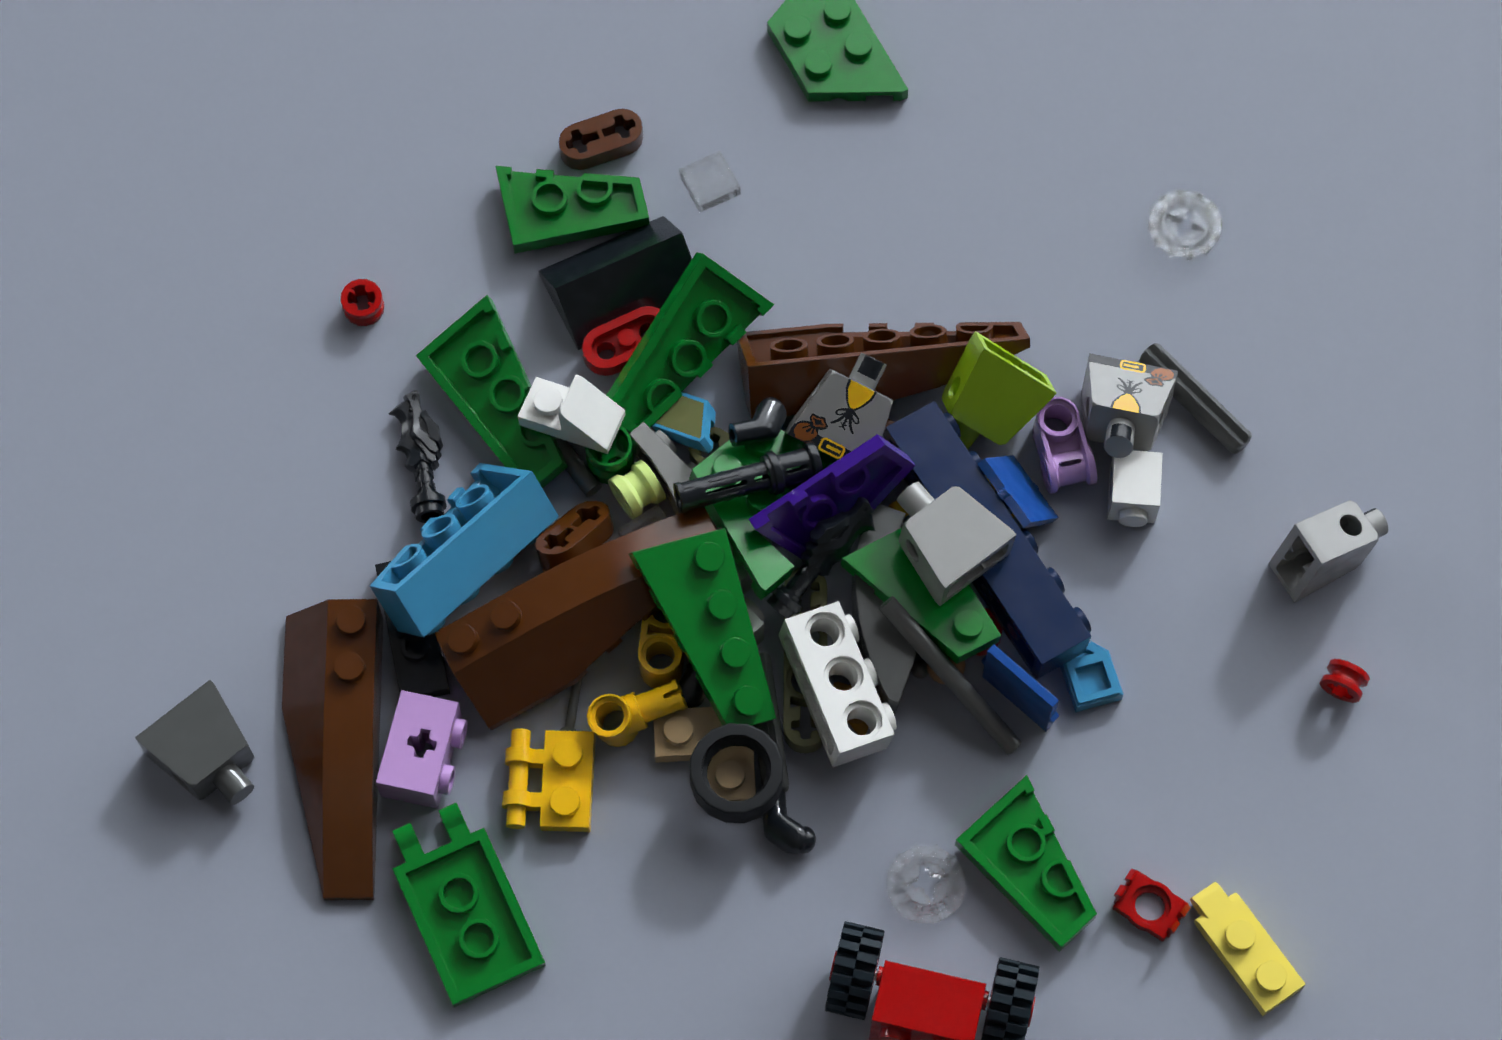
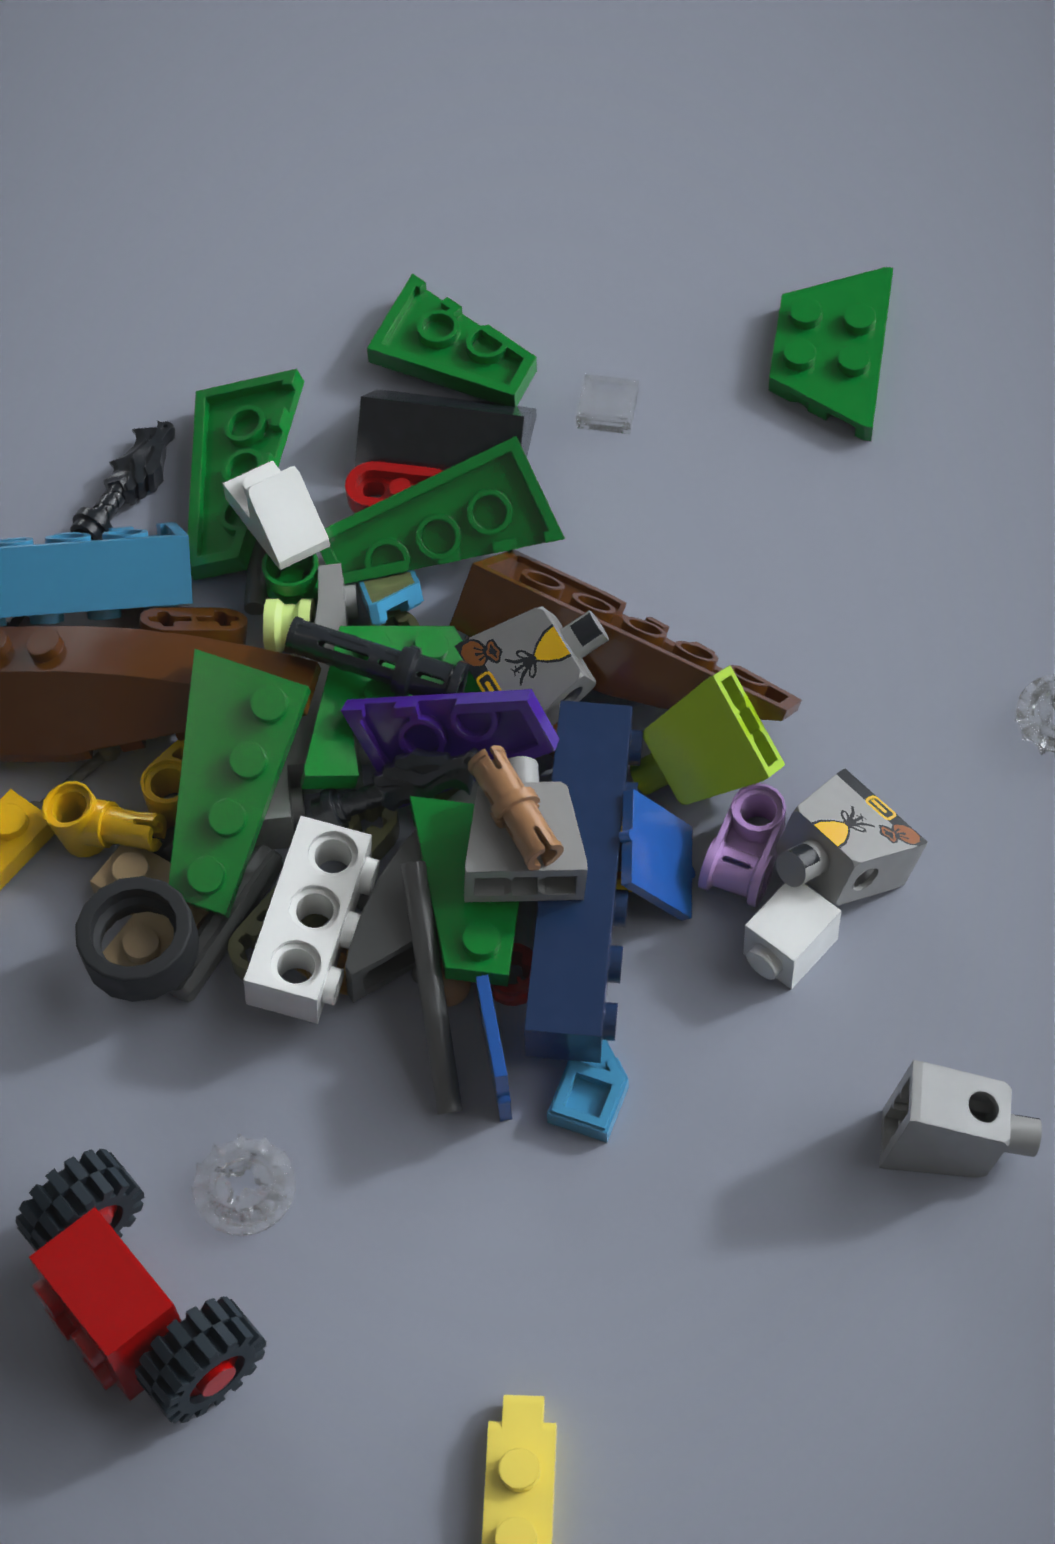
camera: 40 degrees right, 10 degrees down
red bush [340,279,385,326] -> none
reddish brown beam [559,108,643,170] -> none
black arm [728,397,787,447] -> none
black arm [763,790,816,855] -> none
green wing [955,775,1097,952] -> none
red piece [1112,869,1191,942] -> none
dark grey axle [1139,343,1252,454] -> none
red bush [1319,659,1370,703] -> none
none -> medium nougat pin [467,745,564,870]

